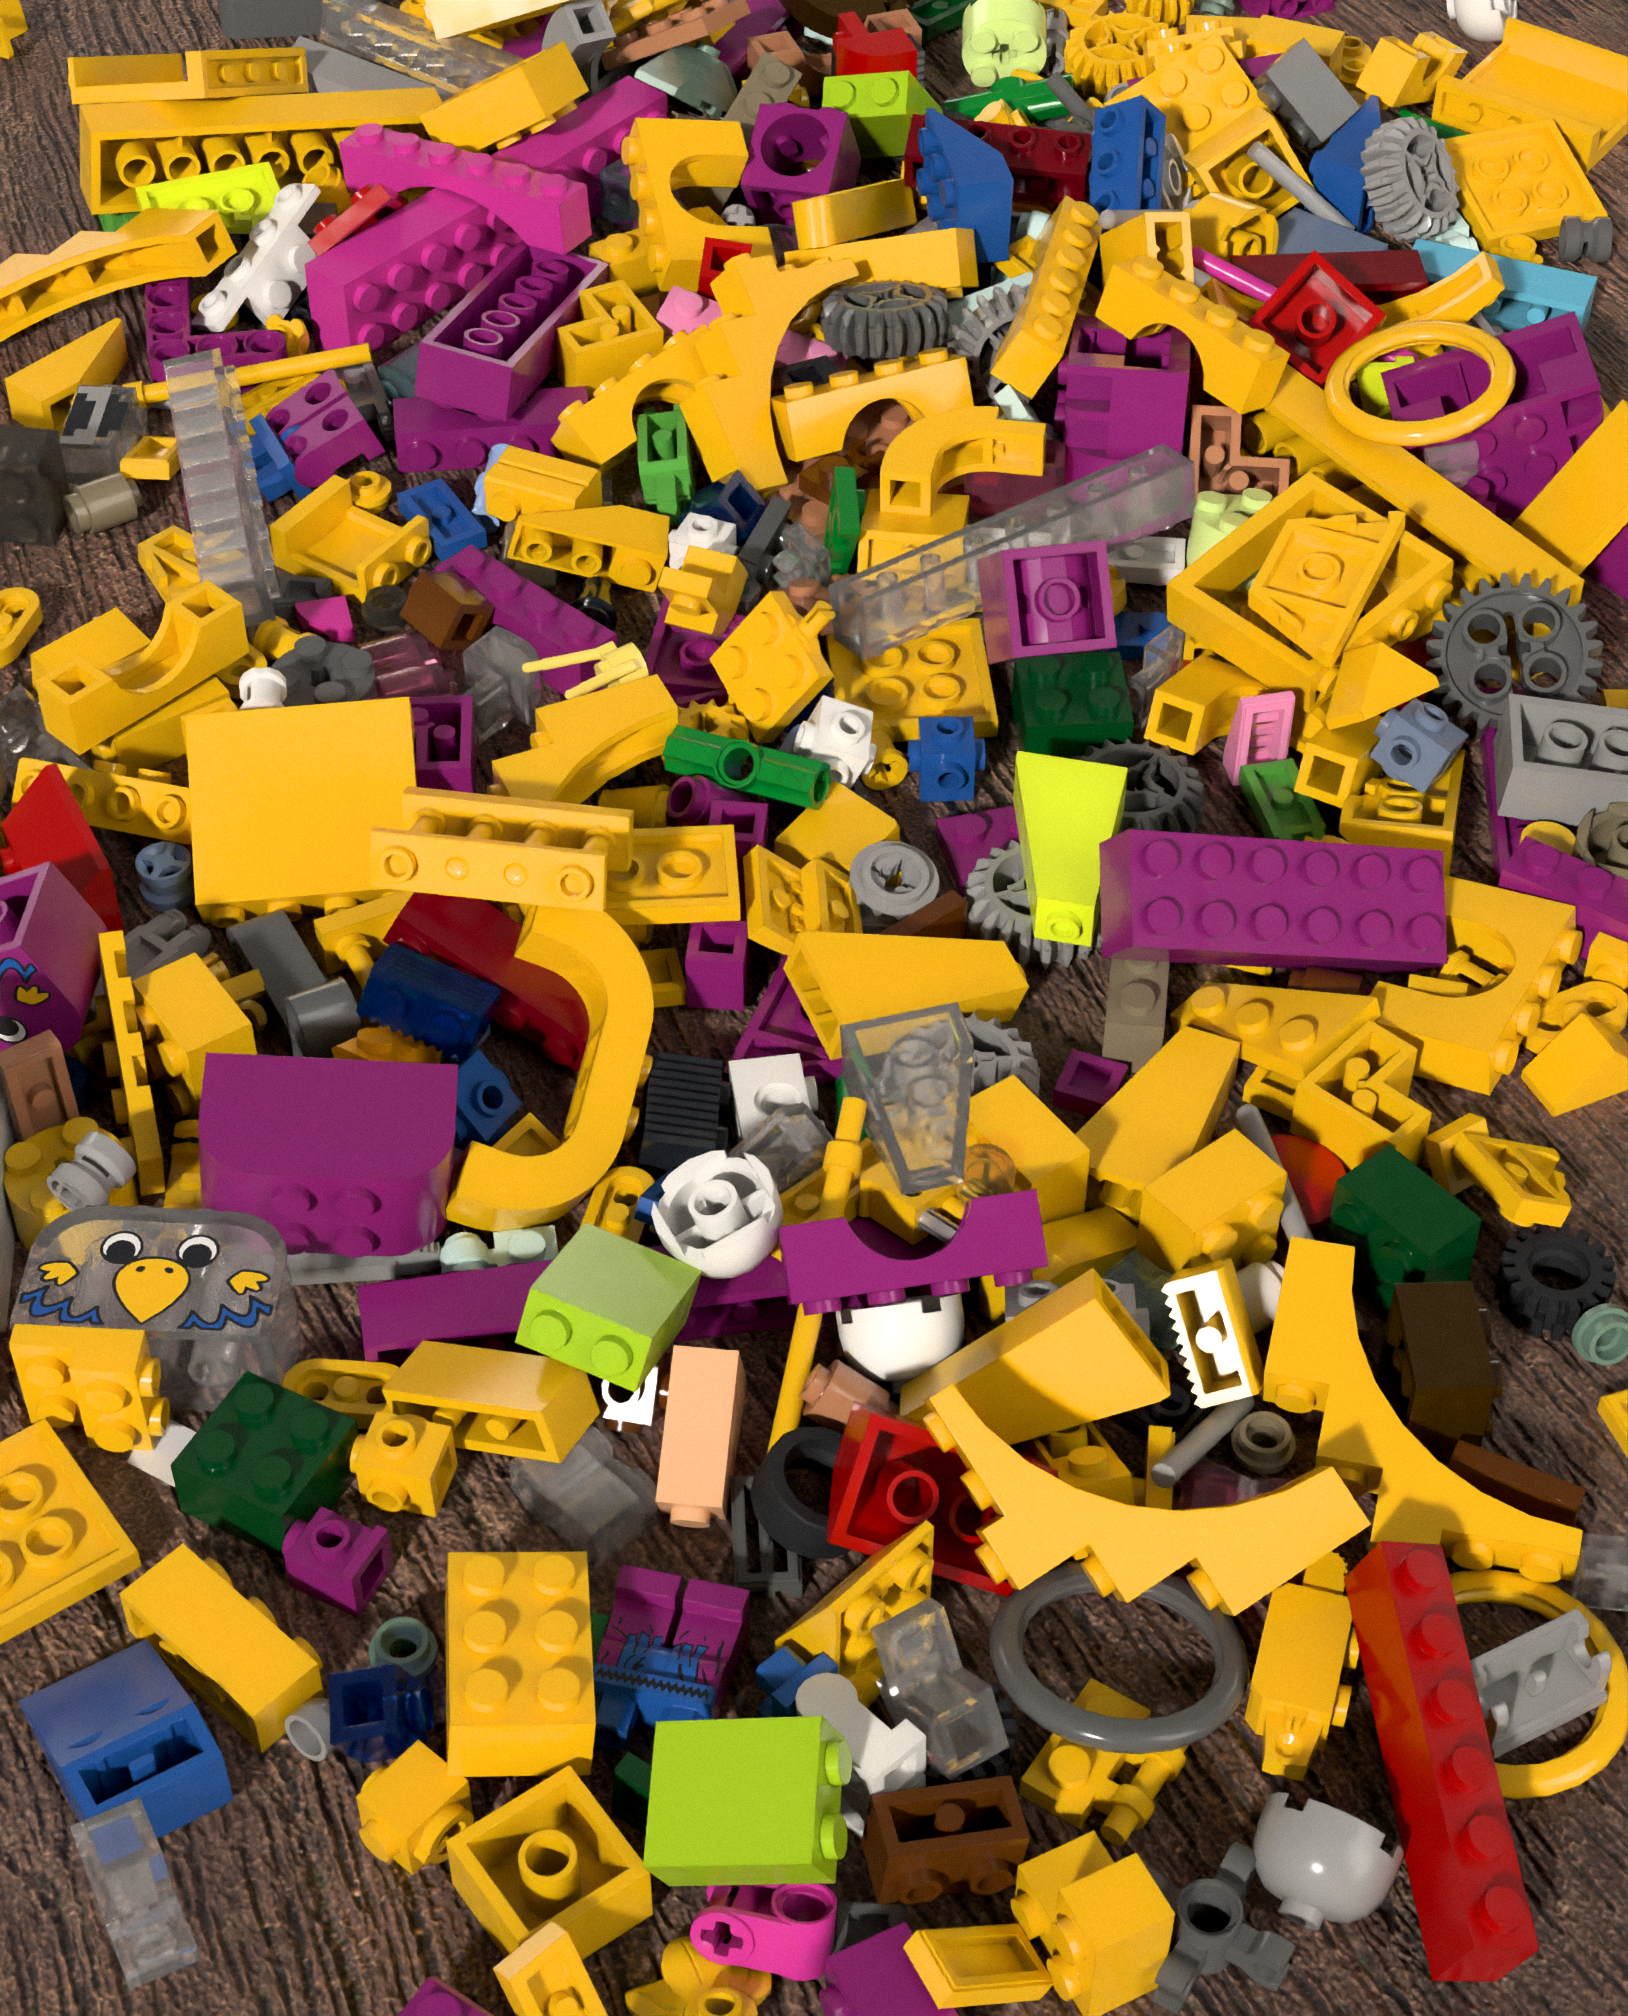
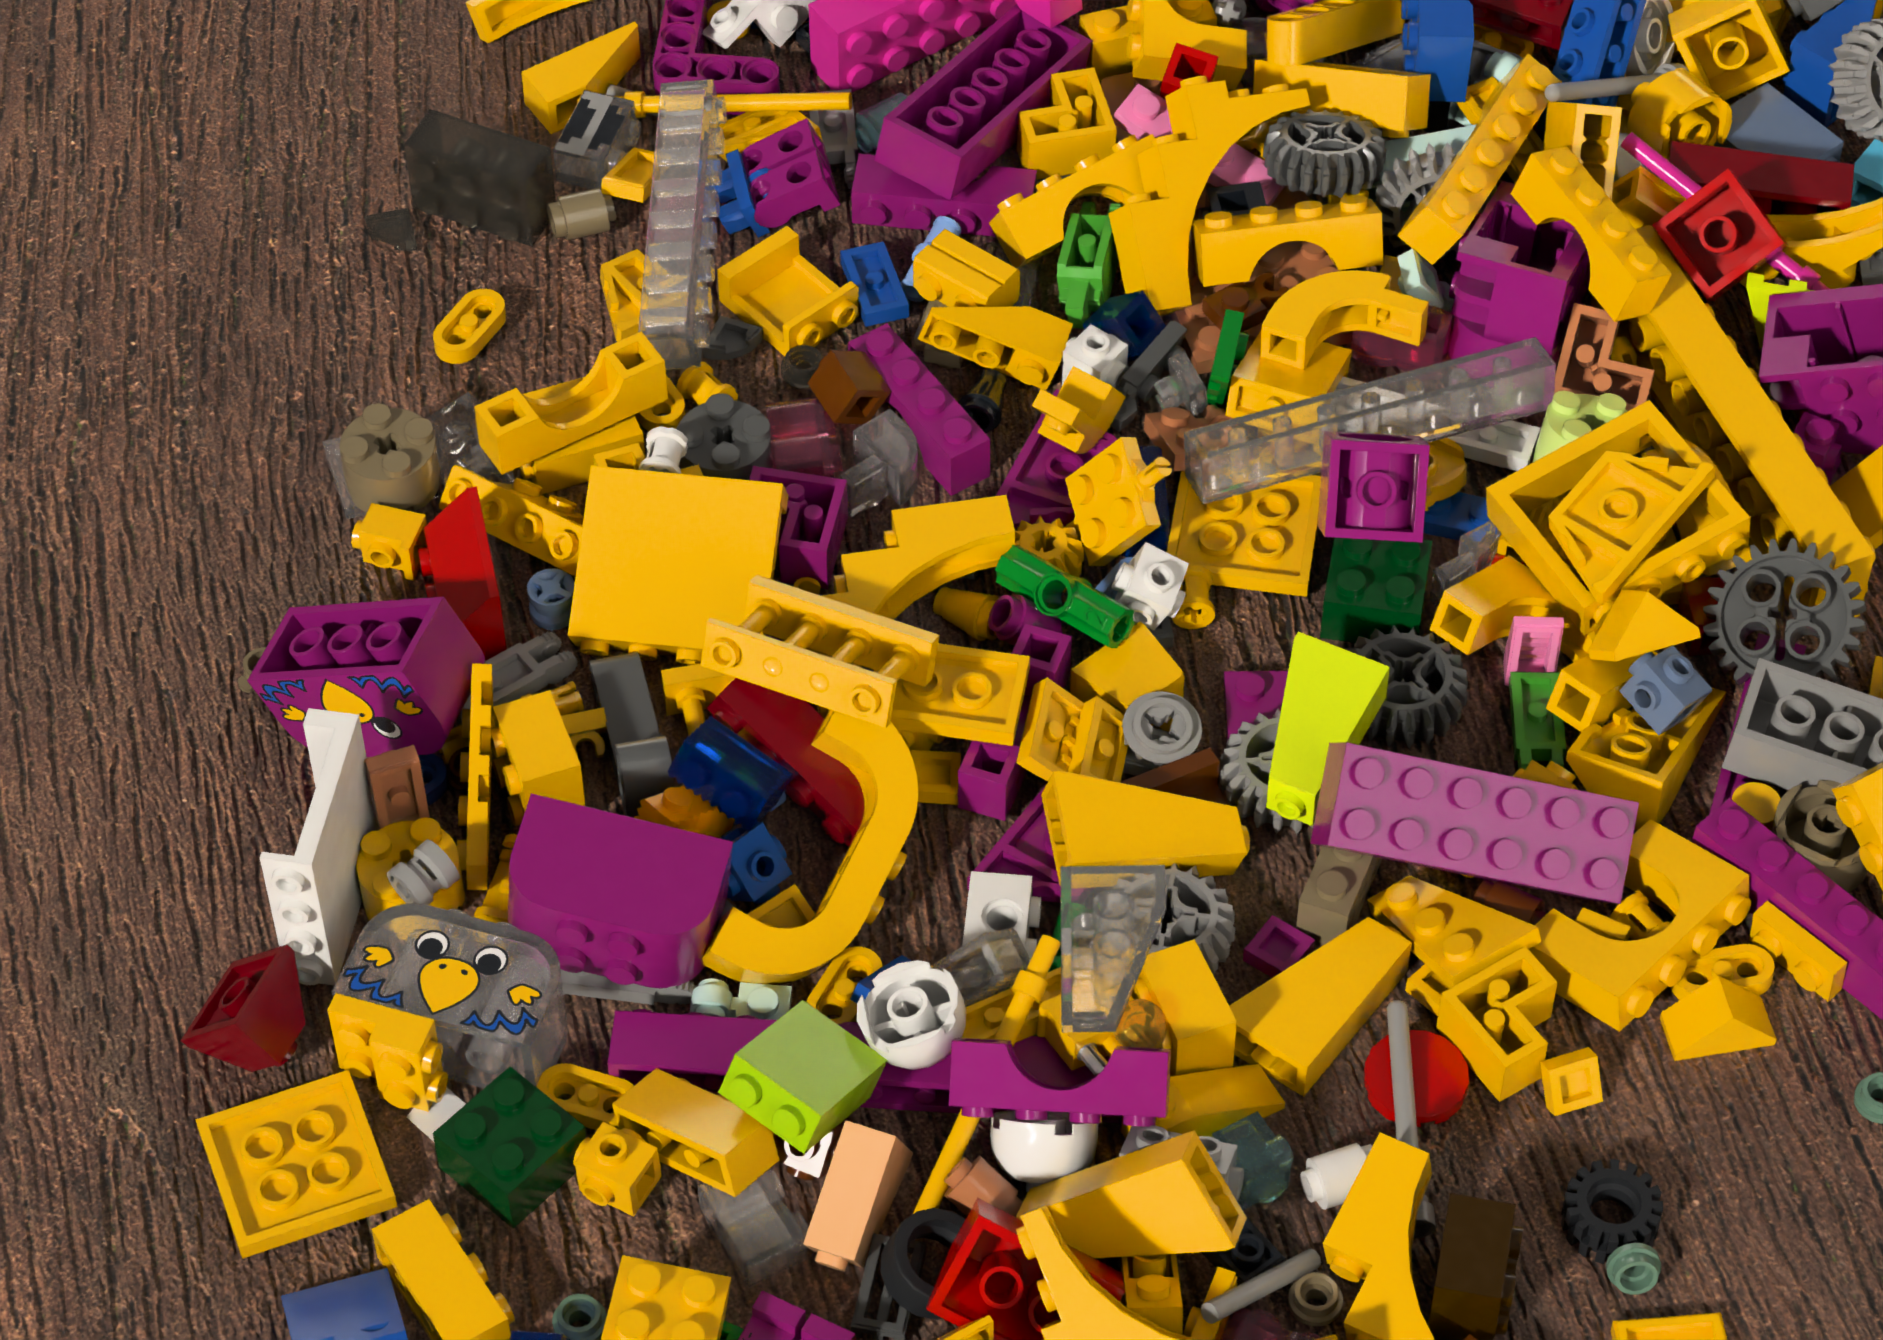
camera: 15 degrees right, 5 degrees up
yellow hinge [30,607,151,692] -> none
yellow plate [266,314,310,358] -> none
magenta brick [282,1506,394,1618] -> none
dark pink tile [294,595,355,642] -> none
yellow plate [347,471,392,515] -> none
light yellow plant [522,641,649,700] -> none
black brick [637,1050,732,1177] -> none
blue brick [908,716,985,802] -> none
yellow brick [1134,1128,1287,1298] -> none
yellow brick [1162,1258,1264,1408] -> none
light grey bar [1247,141,1355,230] -> none
yellow wedge [1324,320,1516,446] -> none
dark green brick [1325,1144,1482,1319] -> none
clear plate [1424,440,1479,488] -> none
yellow wing [1452,1132,1572,1227] -> none

